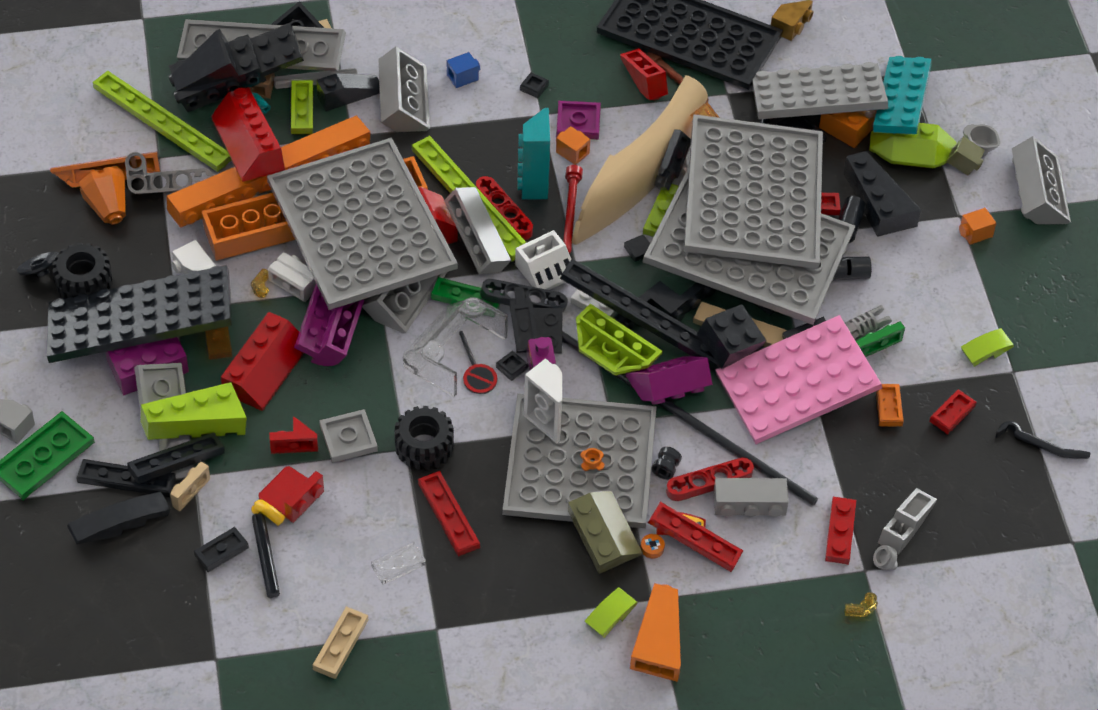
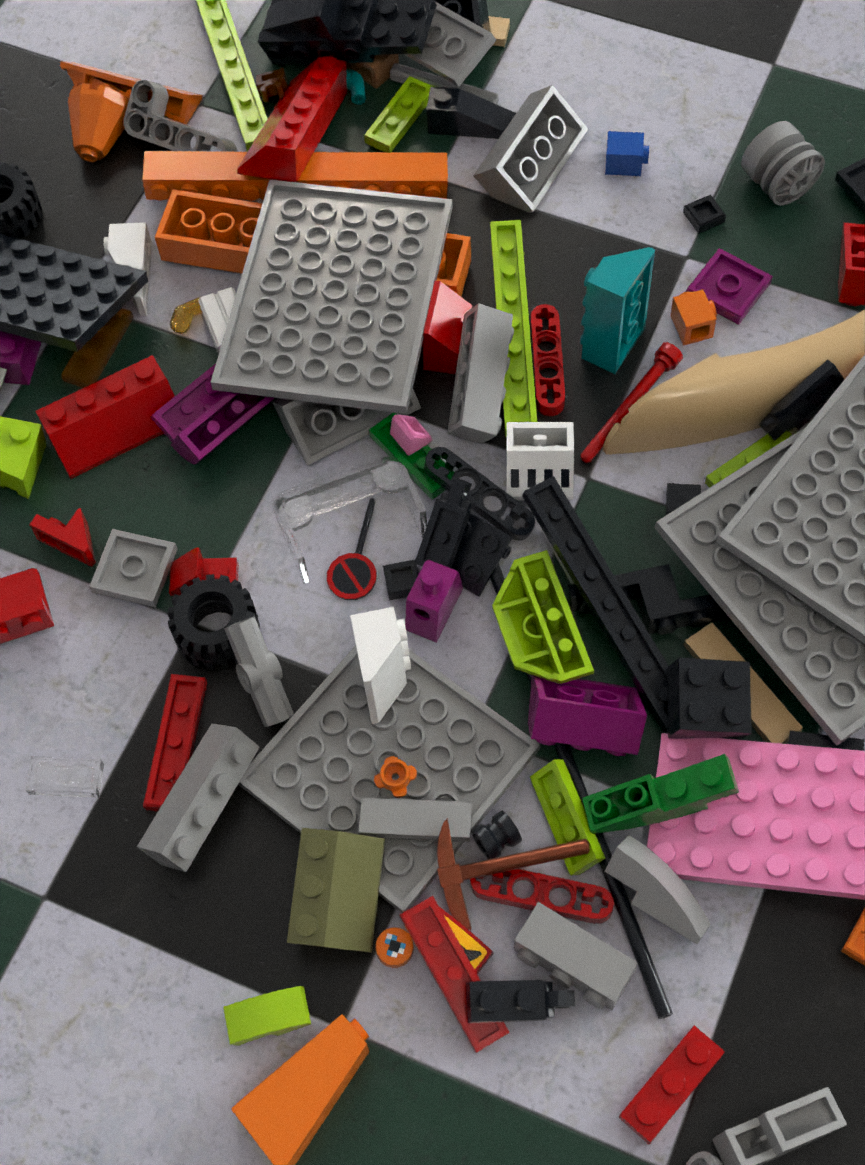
camera: 40 degrees right, 10 degrees up
none -> light grey brick [137,723,260,872]
none -> red slope [169,547,239,596]
none -> light grey piece [224,617,294,727]
none -> reddish brown plate [256,68,288,102]
none -> light grey tile [359,797,472,842]
none -> bright pink slope [390,414,433,456]
none -> copper piece [437,818,590,930]
none -> black hinge [466,980,575,1023]
none -> lime plate [530,759,605,875]
none -> green slope [582,754,739,834]
none -> light grey slope [604,835,711,944]
none -> light grey wheel [741,121,825,206]

